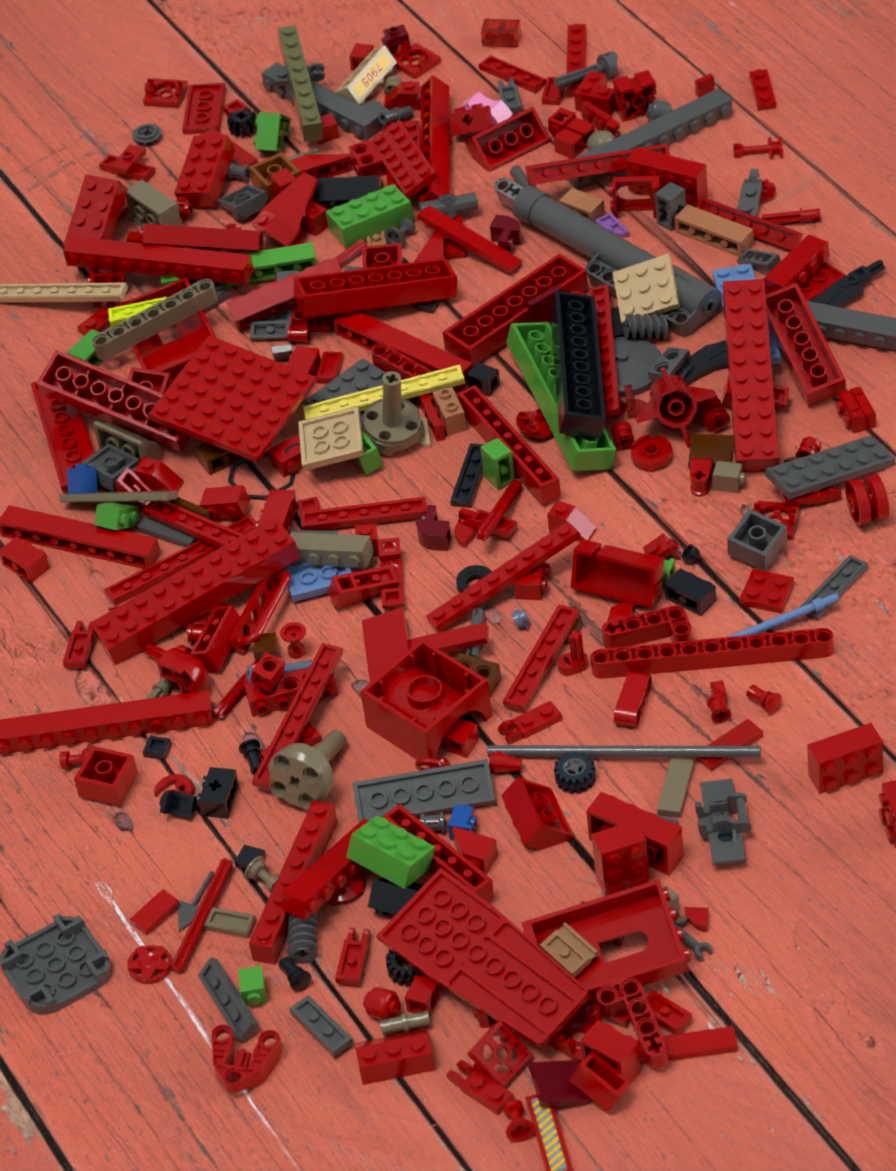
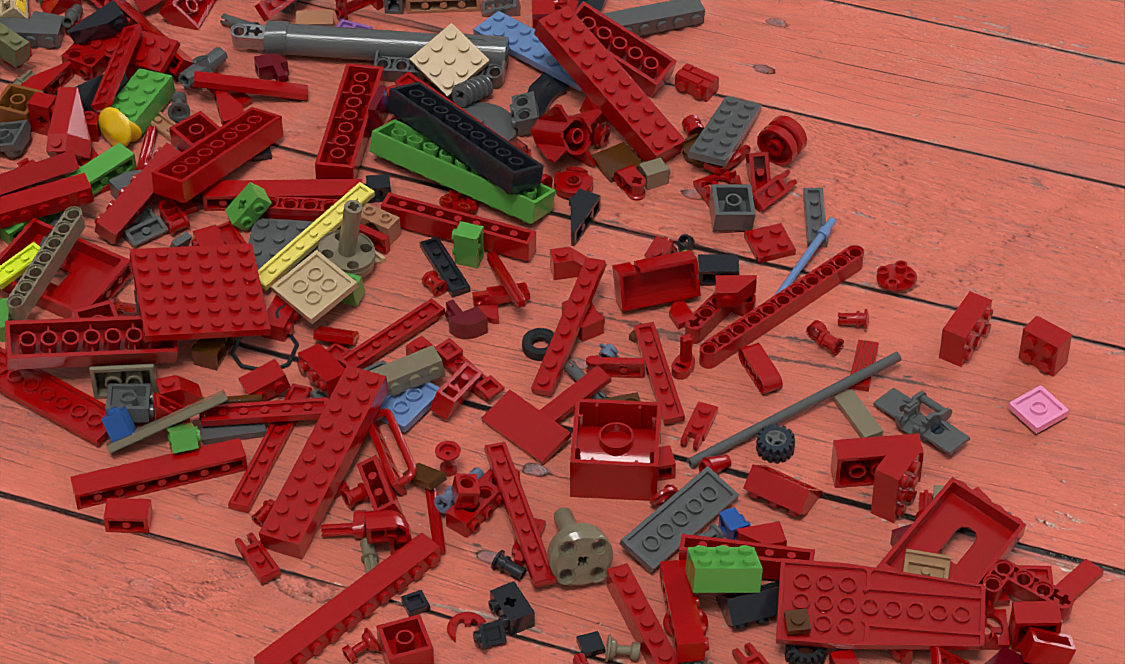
camera: 45 degrees left, 0 degrees up
none -> black slope [67,0,130,44]
none -> red plate [91,23,143,111]
none -> yellow piece [98,107,142,147]
none -> bright green brick [225,182,272,231]
none -> red tile [313,326,359,345]
none -> red bush [422,270,448,297]
none -> black slope [569,188,601,247]
none -> red hinge [586,355,645,378]
none -> red slope [715,275,757,307]
none -> red slope [745,152,771,193]
none -> red hinge [752,169,798,212]
none -> reddish brown plate [784,608,811,635]
none -> red dish [876,260,917,291]
none -> bright pink plate [1008,385,1069,434]

